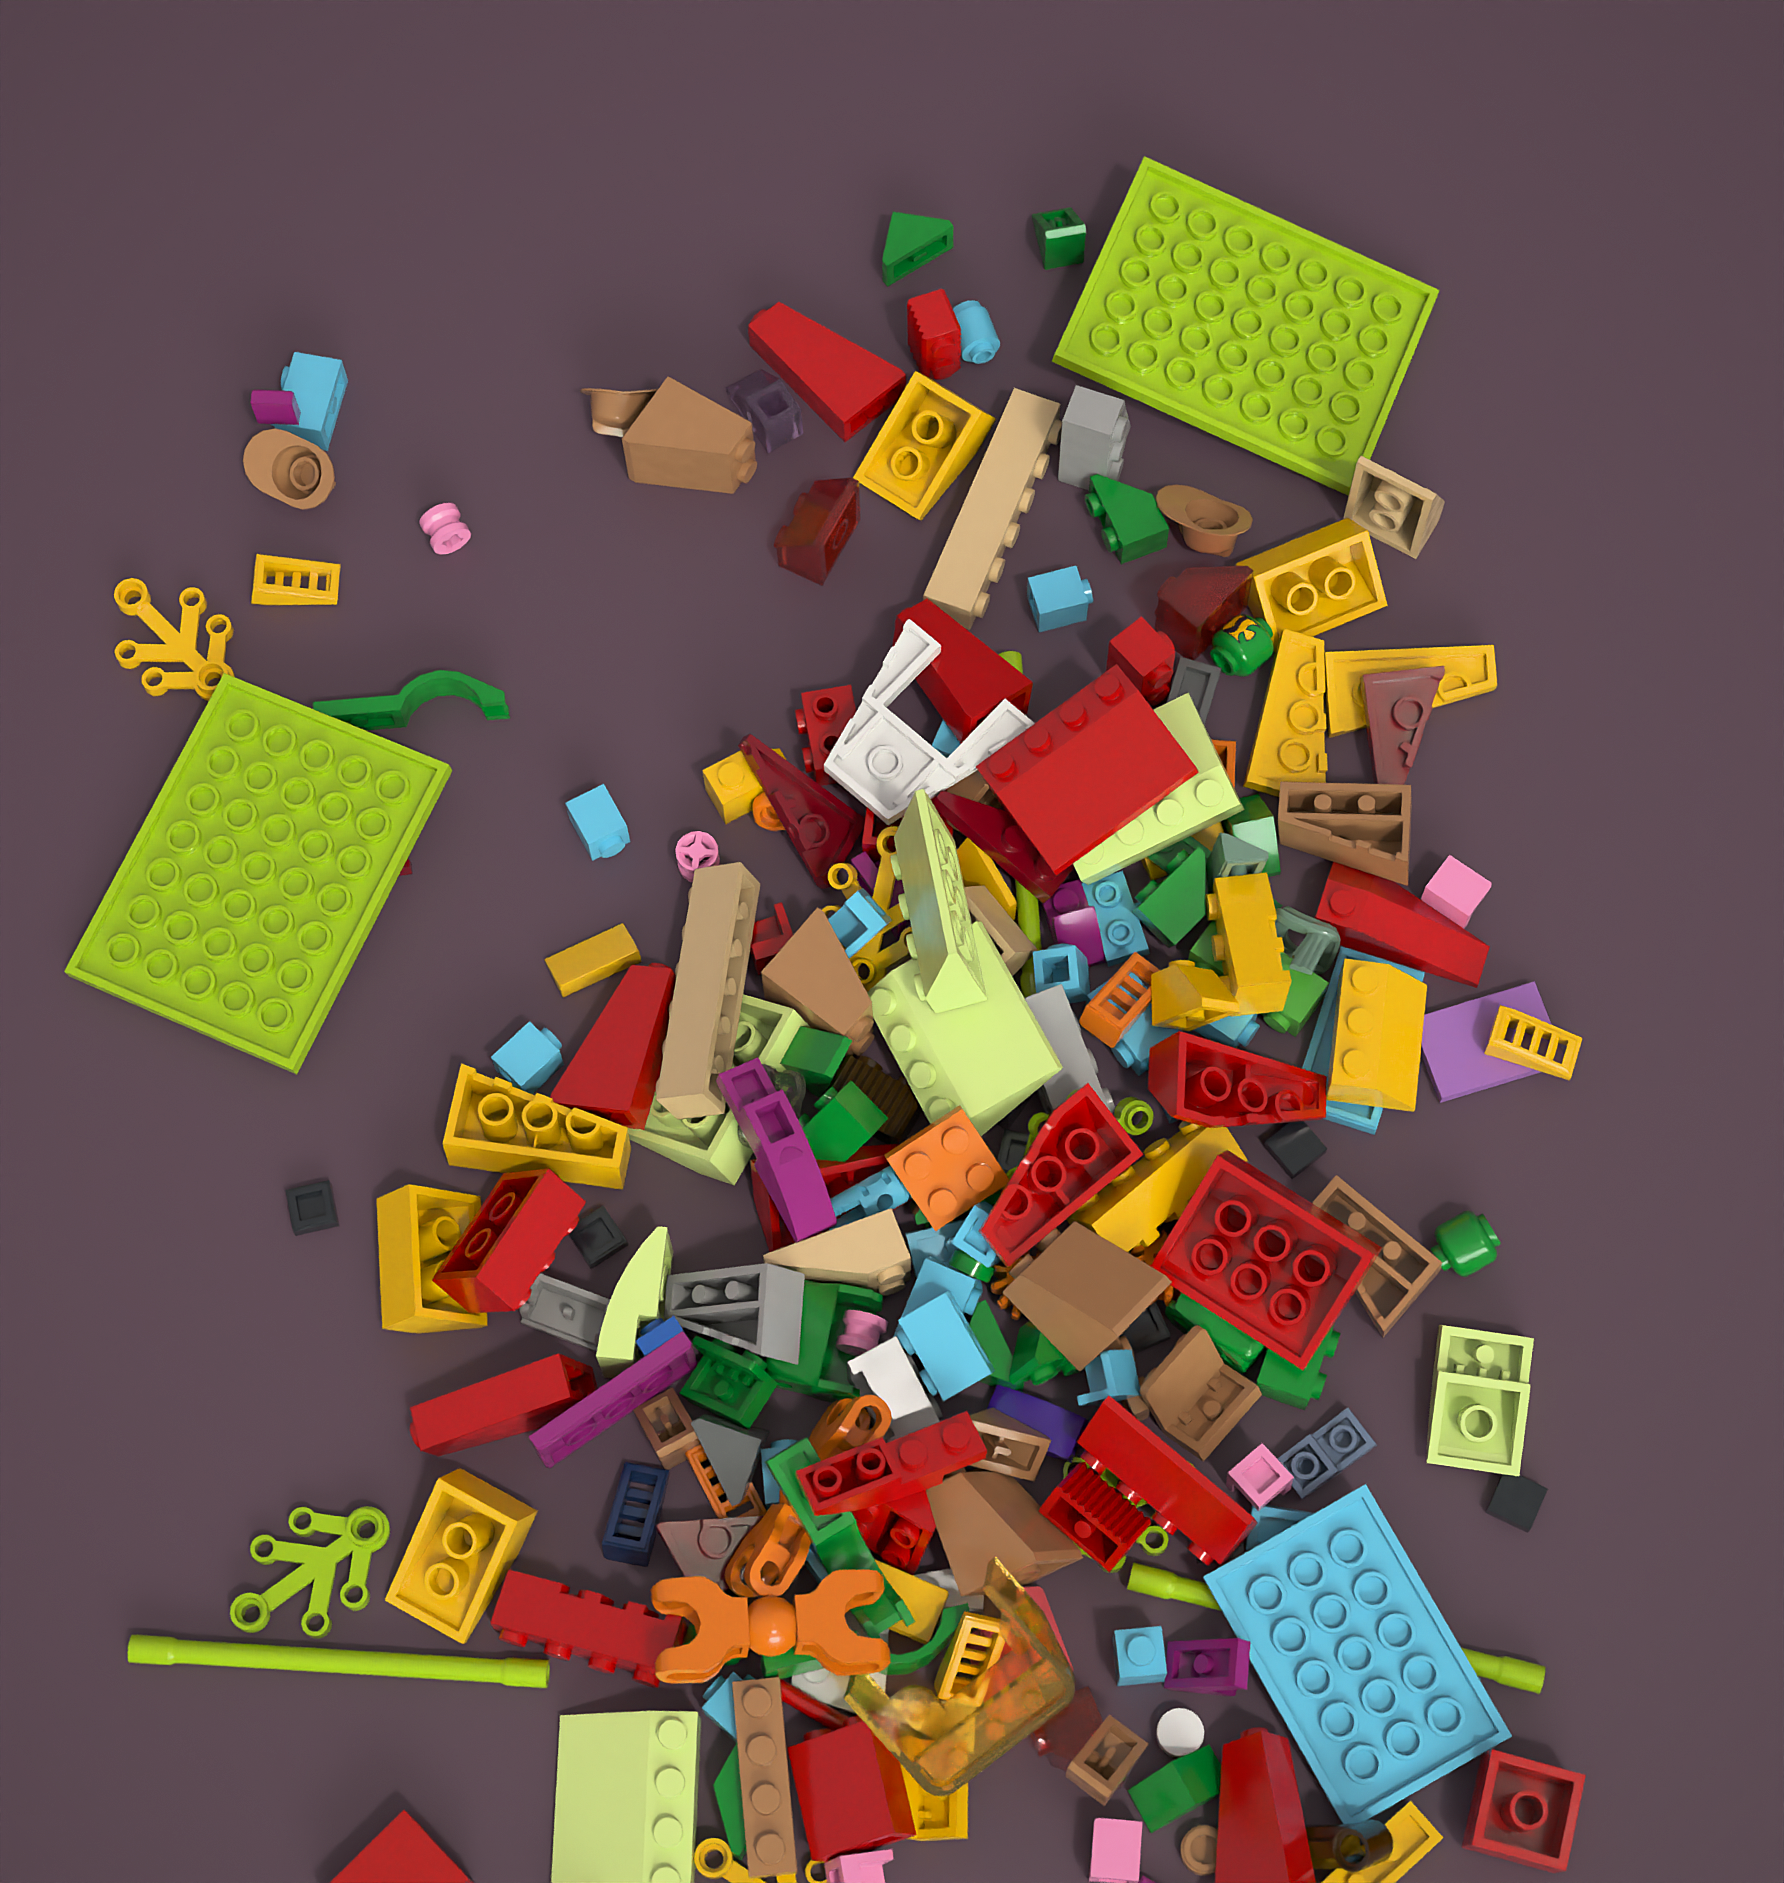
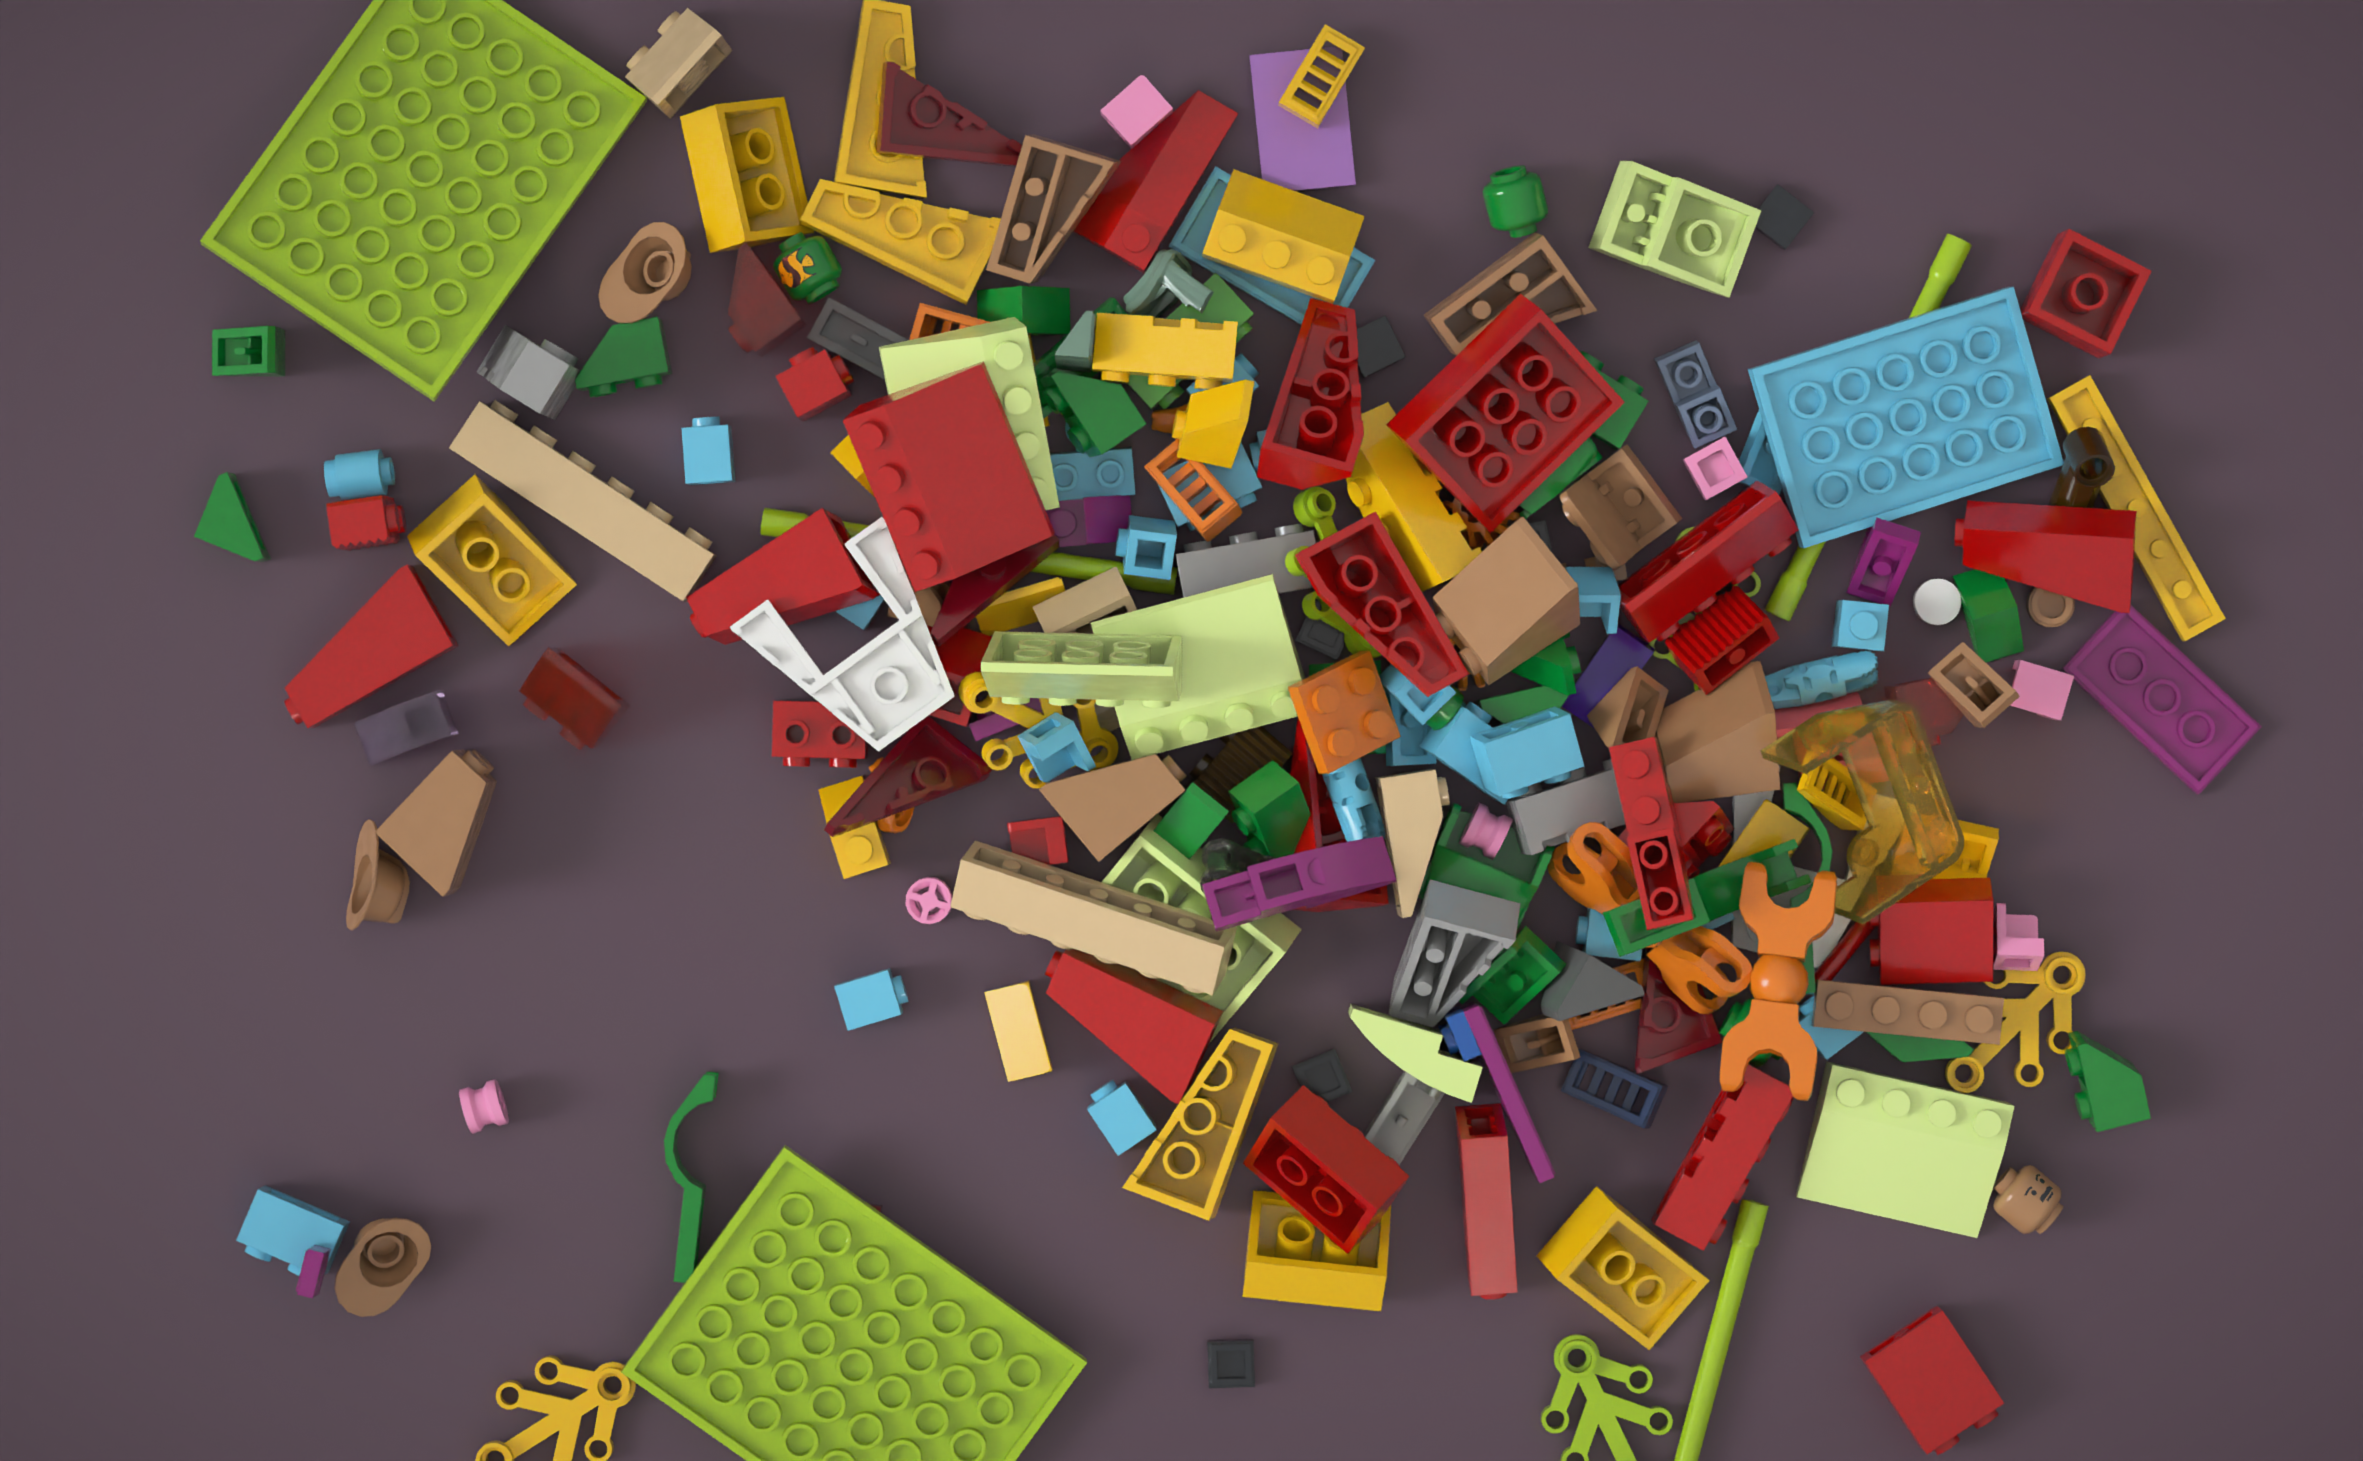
camera: 80 degrees left, 20 degrees up
yellow slope [251,554,340,605] -> none
none -> medium azure hinge [1765,650,1878,709]

